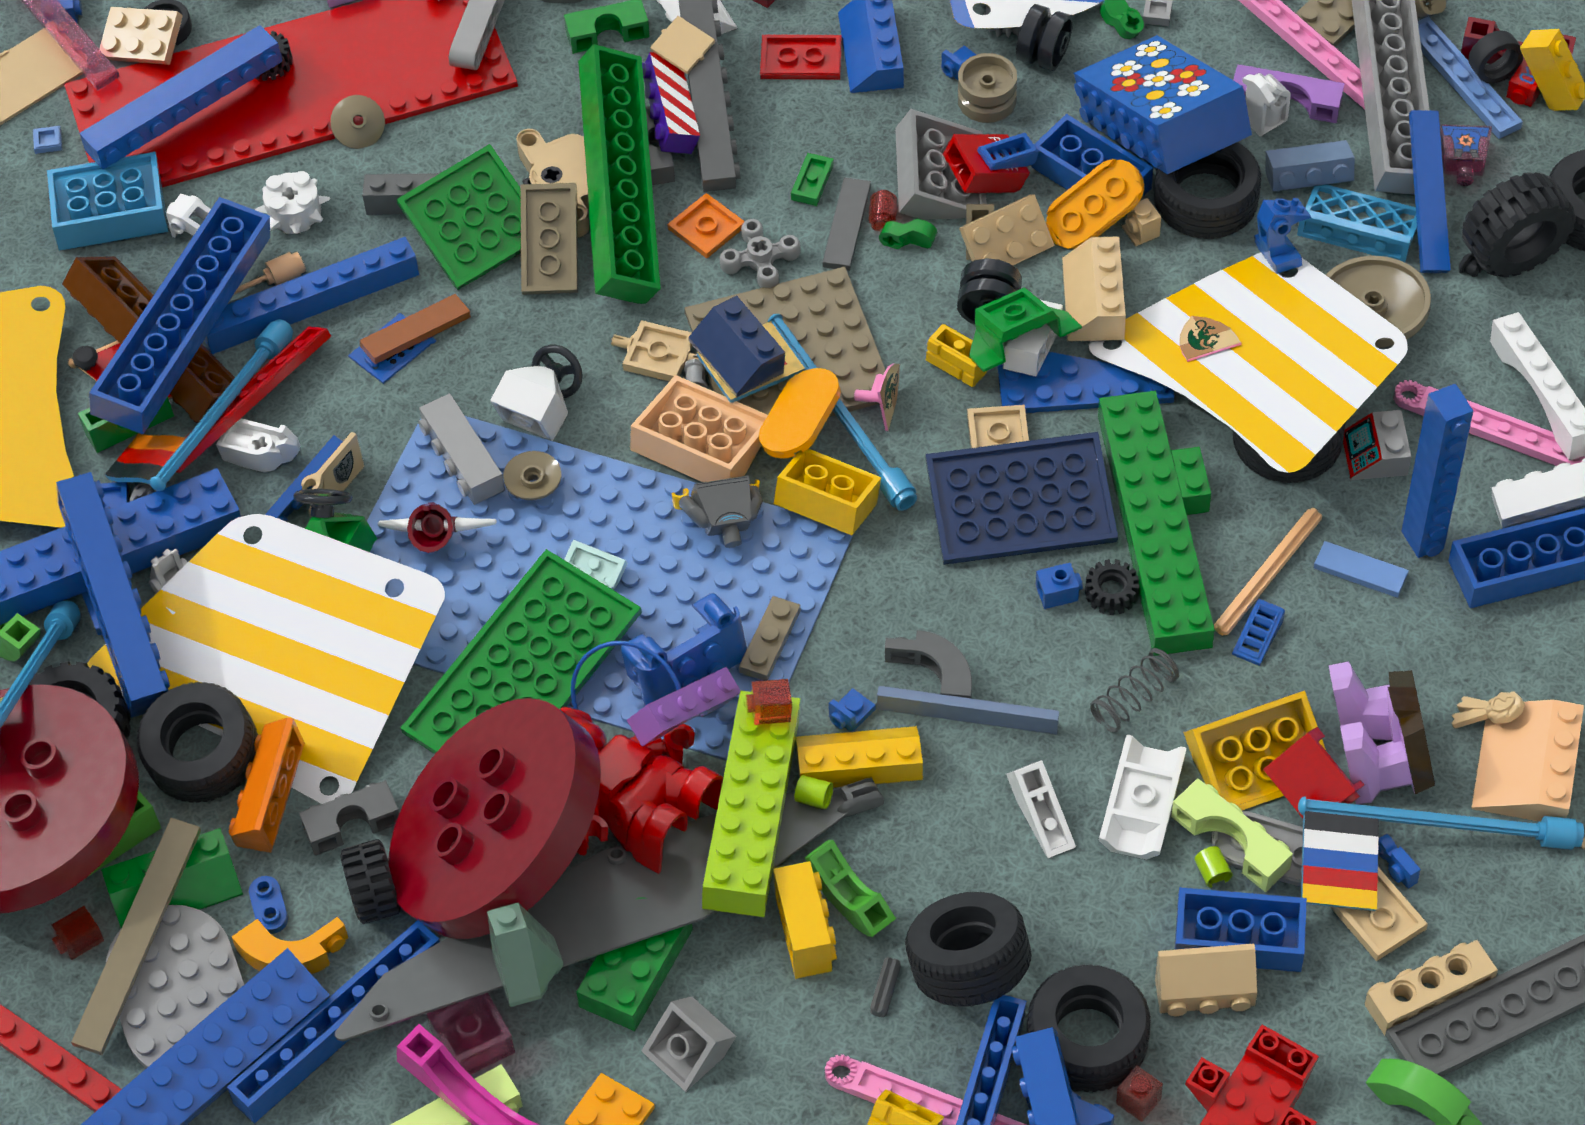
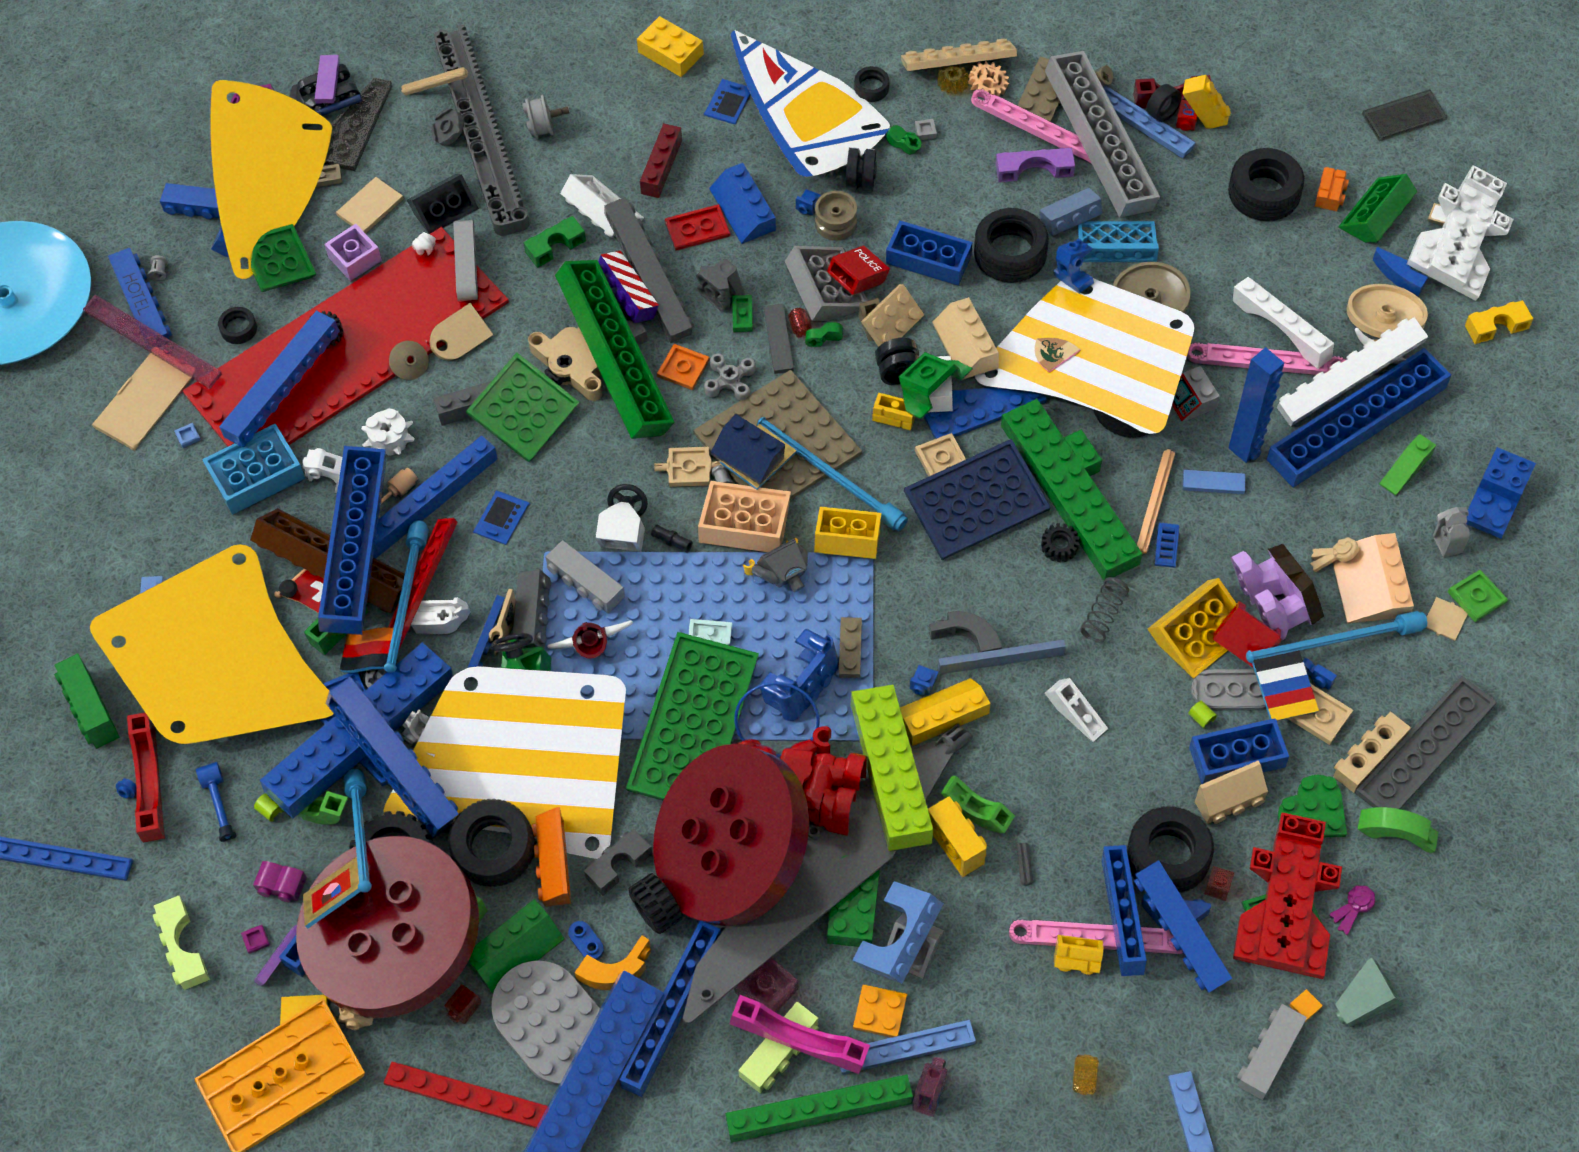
camera: 20 degrees left, 5 degrees up
dark tan tile [71,818,201,1056] -> none
plate [98,7,183,65] -> none
tile [360,294,471,364] -> none
sand green slope [487,903,563,1007] -> none
dark tan dish [503,451,561,500] -> none
dark tan plate [520,183,578,295] -> none
medium lavender arch [627,667,740,746] -> none
tan piece [650,16,715,74] -> none
clear red brick [746,679,792,725] -> none
light orange tile [759,368,841,458] -> none
lime beam [794,775,833,809] -> none
shield [854,363,900,431] -> none
black tyre [905,892,1032,1007] -> none
blue slope [977,133,1039,170] -> none
blue brick [1036,563,1083,609] -> none
light orange tile [1045,159,1144,249] -> none
blue brick [1074,35,1252,174] -> none
white piece [1099,735,1187,860] -> none
tan brick [1122,198,1161,246] -> none
yellowish green arch [1171,778,1293,892] -> none
white piece [1242,73,1291,136] -> none
blue tile [1409,110,1451,273] -> none
clear pink torso [1440,124,1492,186] -> none
black piece [1459,253,1483,277] -> none
black tyre [1462,172,1576,277] -> none
none -> tan tile [429,303,493,361]
none -> dark grey brick [513,569,551,650]
none -> black pin [651,524,693,553]
none -> dark grey piece [696,259,745,311]
none -> medium blue arch [852,881,944,984]
none -> green plate [1277,775,1347,837]

